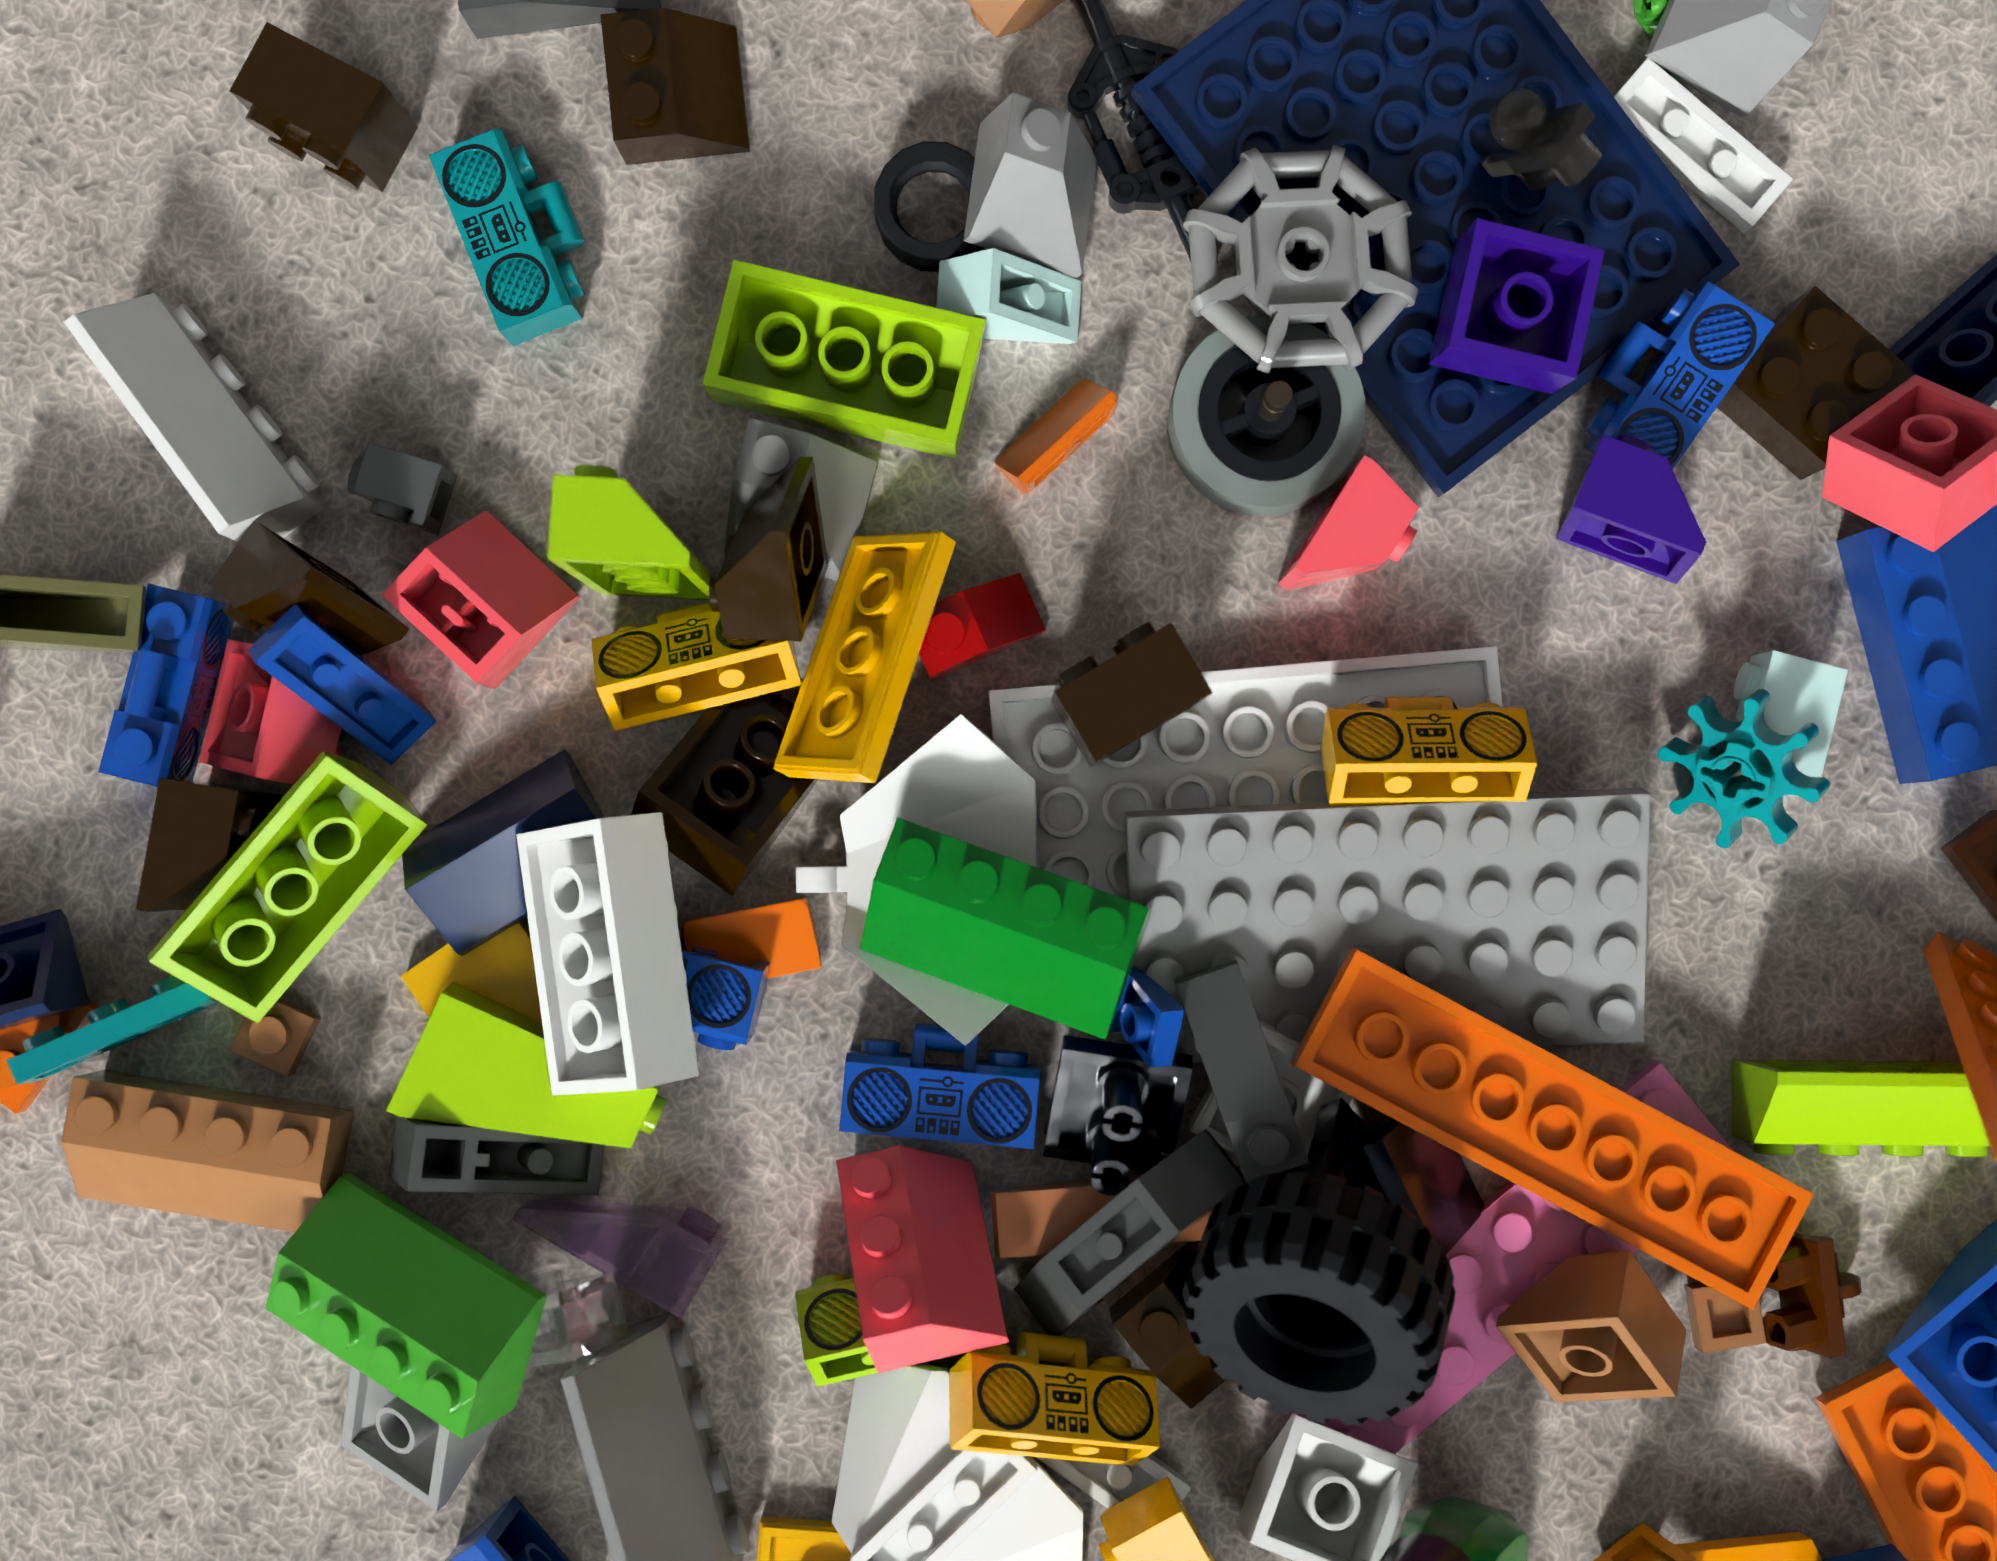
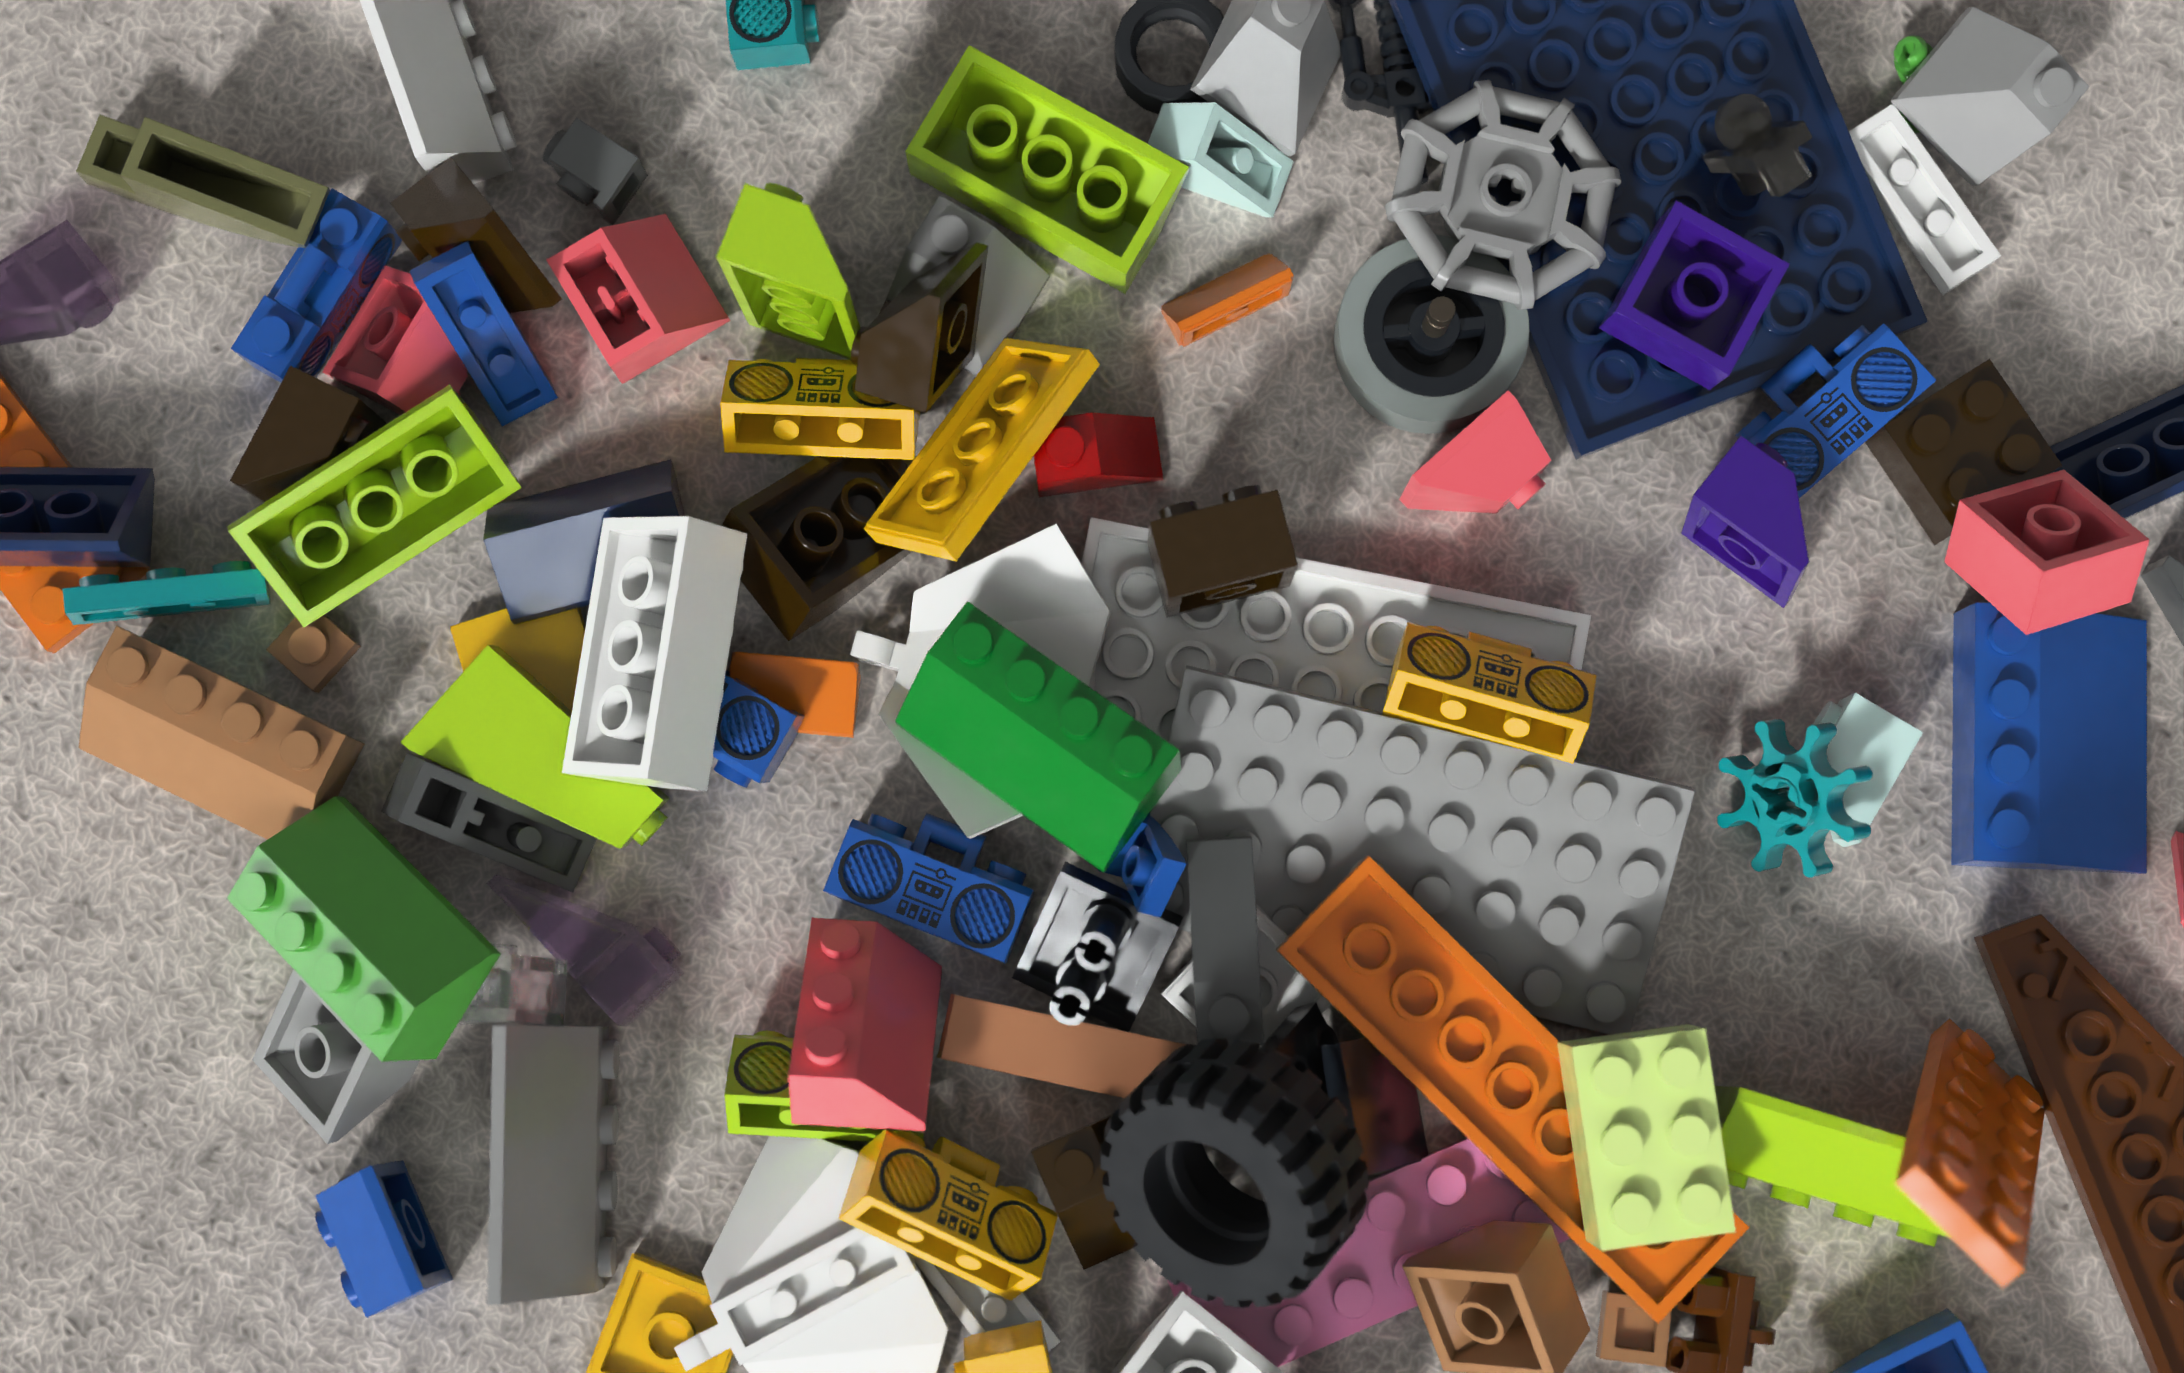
camera: 20 degrees right, 5 degrees down
dark grey slope [1014,1129,1246,1336] -> none
none -> yellowish green brick [1557,1024,1736,1251]

